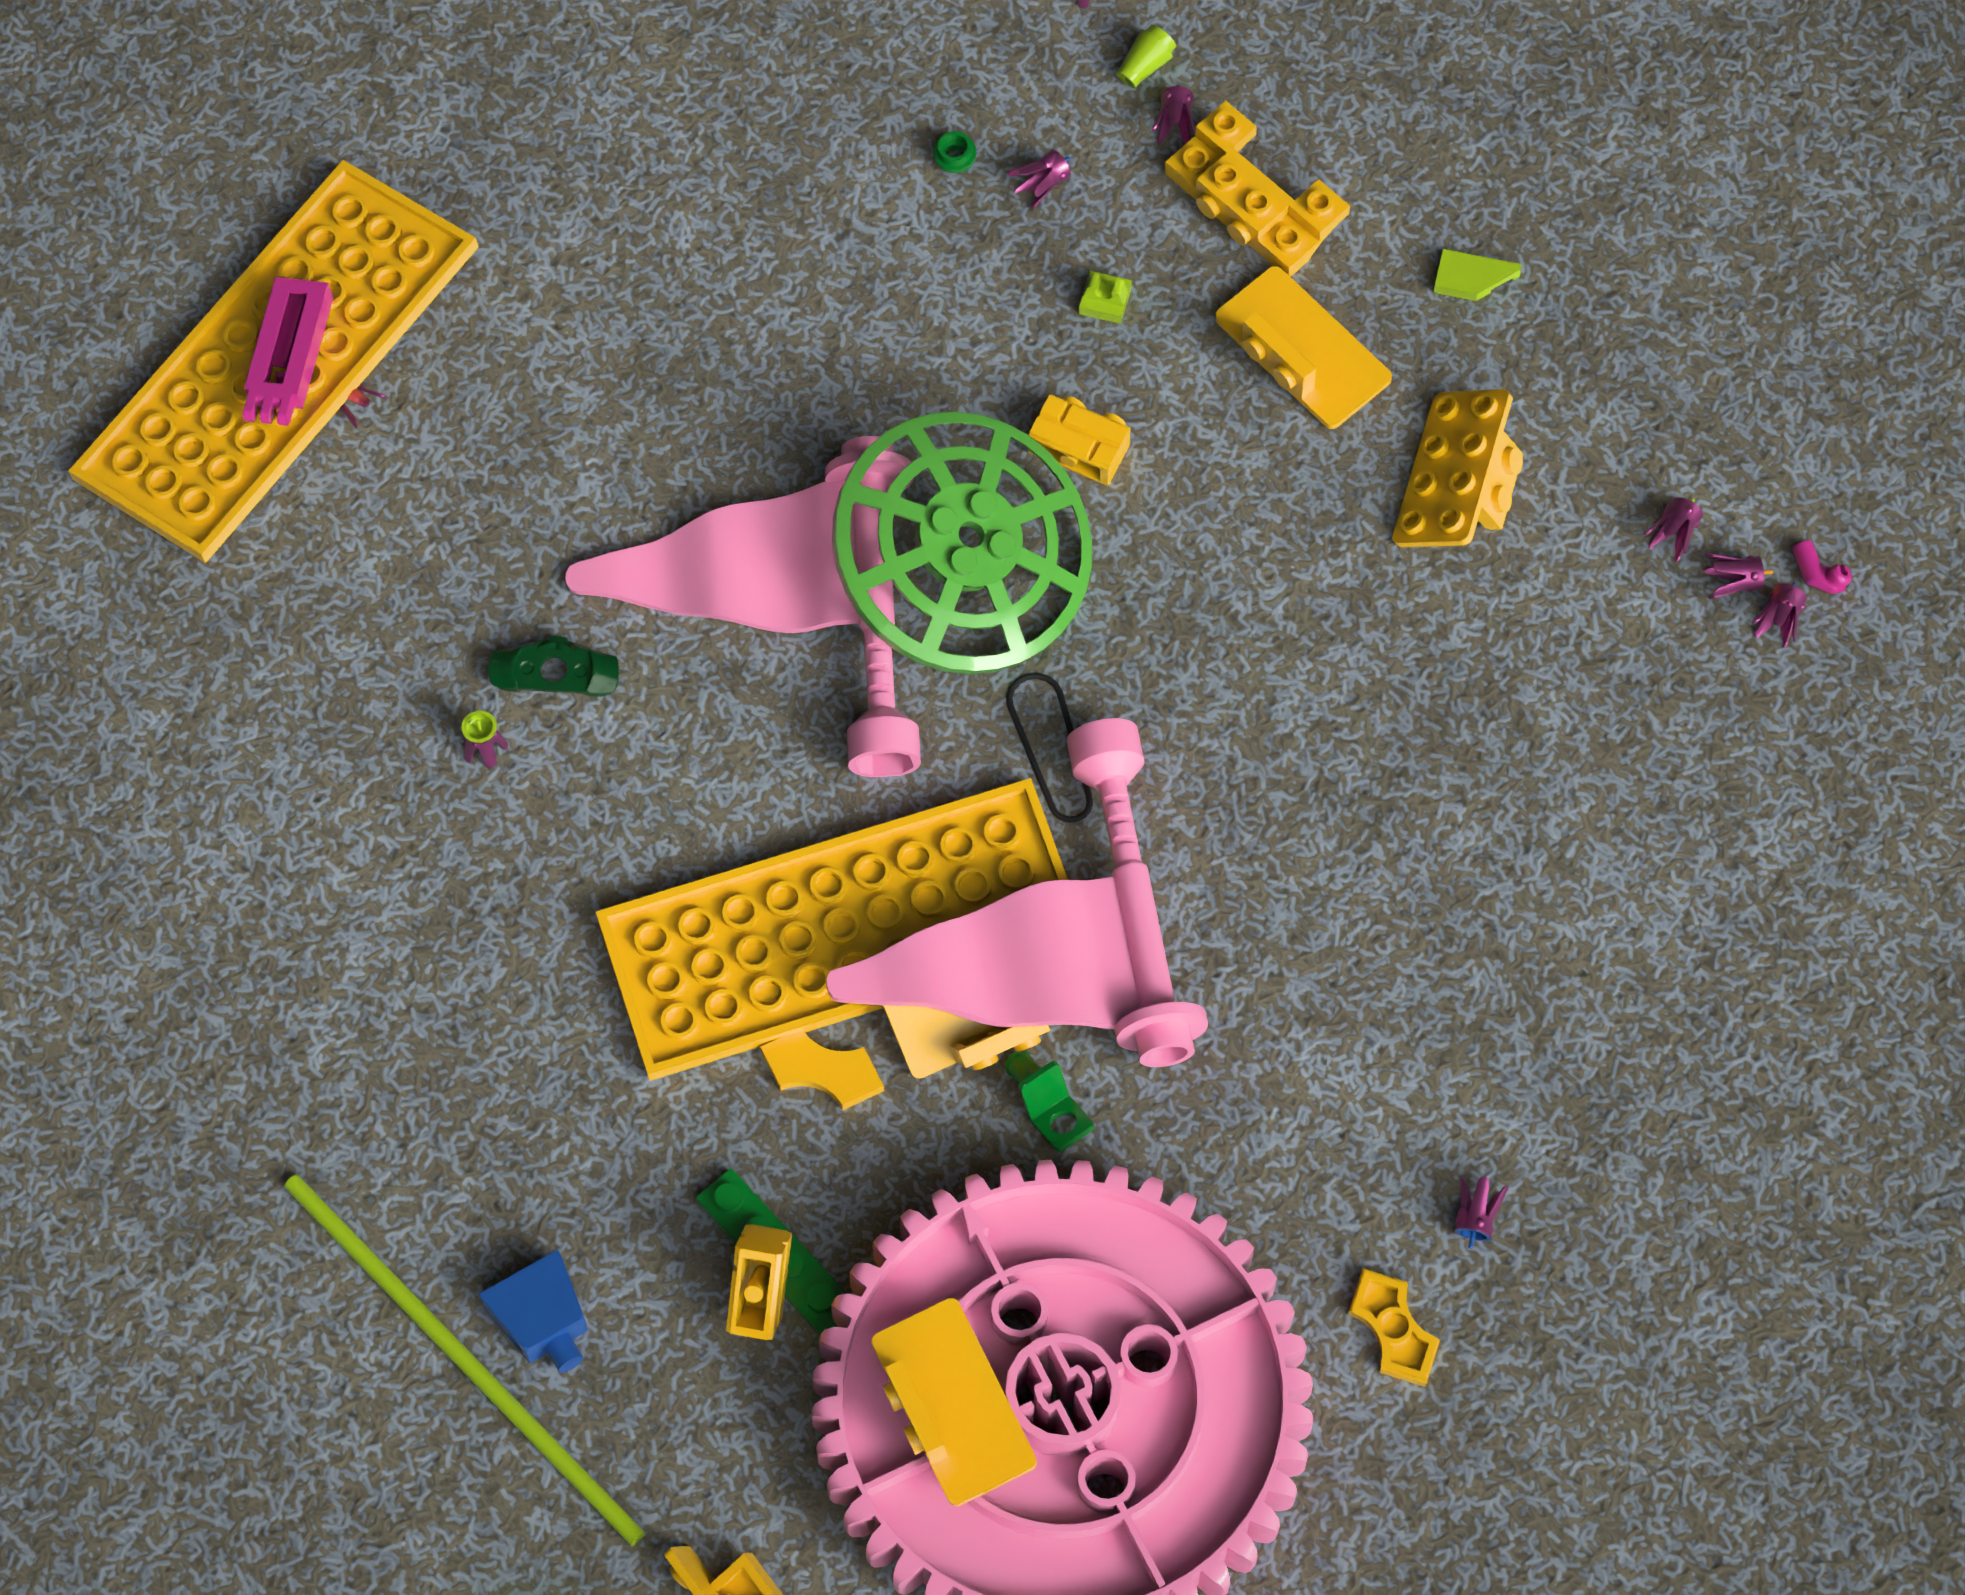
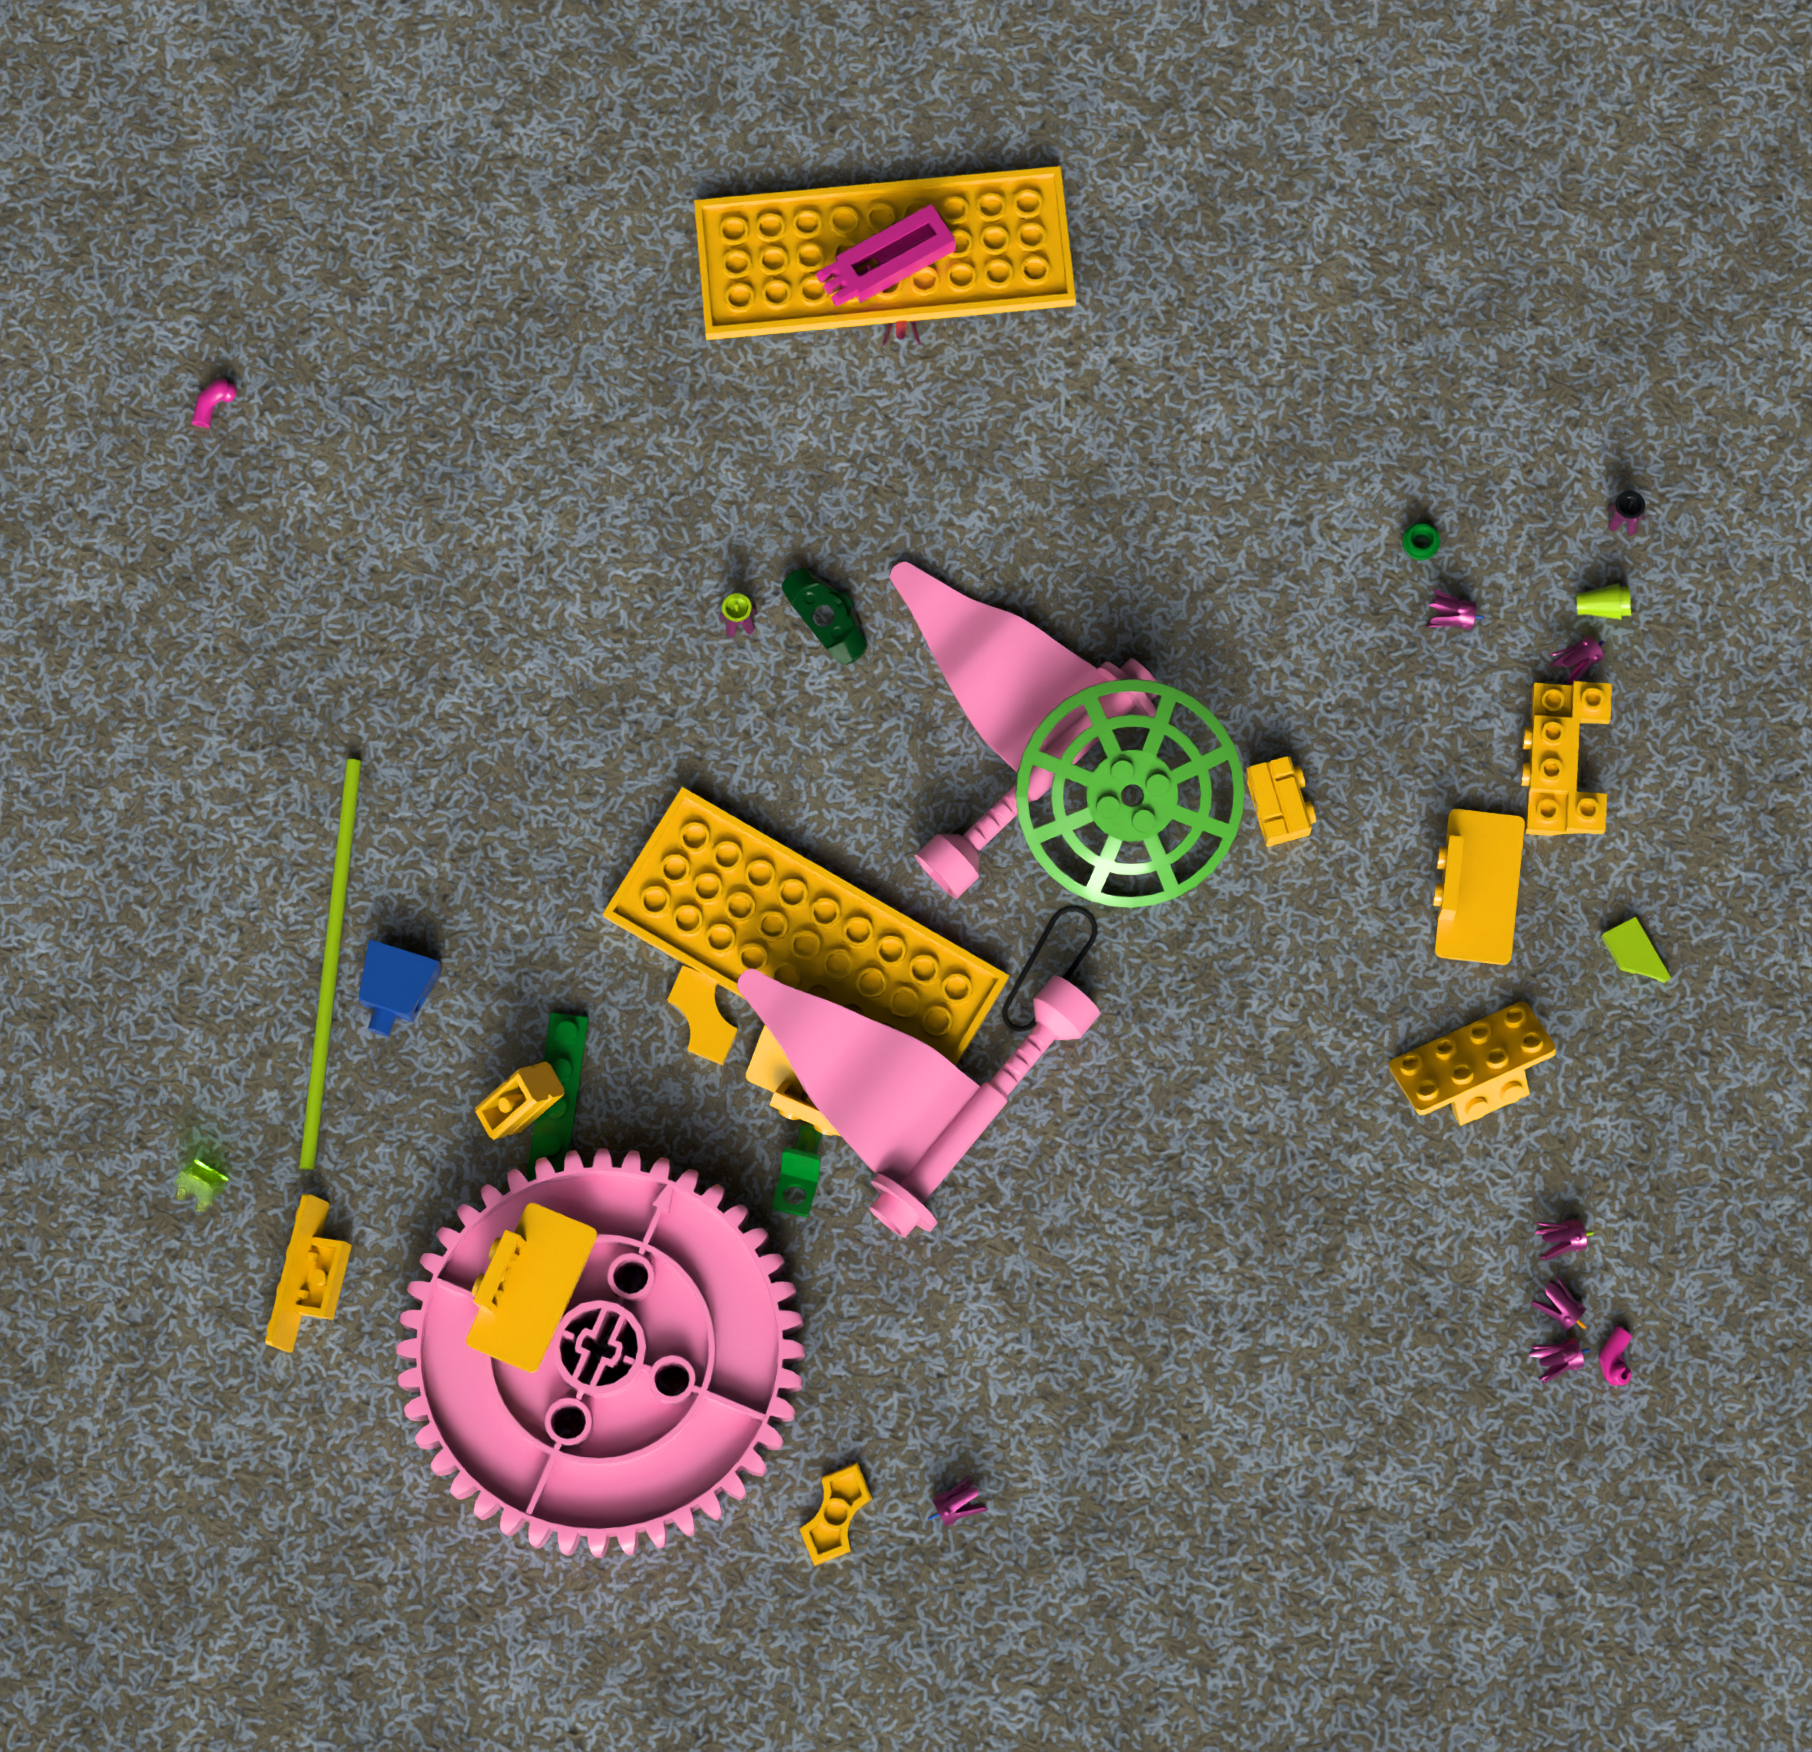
camera: 50 degrees right, 10 degrees up
lime tile [1079,271,1132,324] -> none

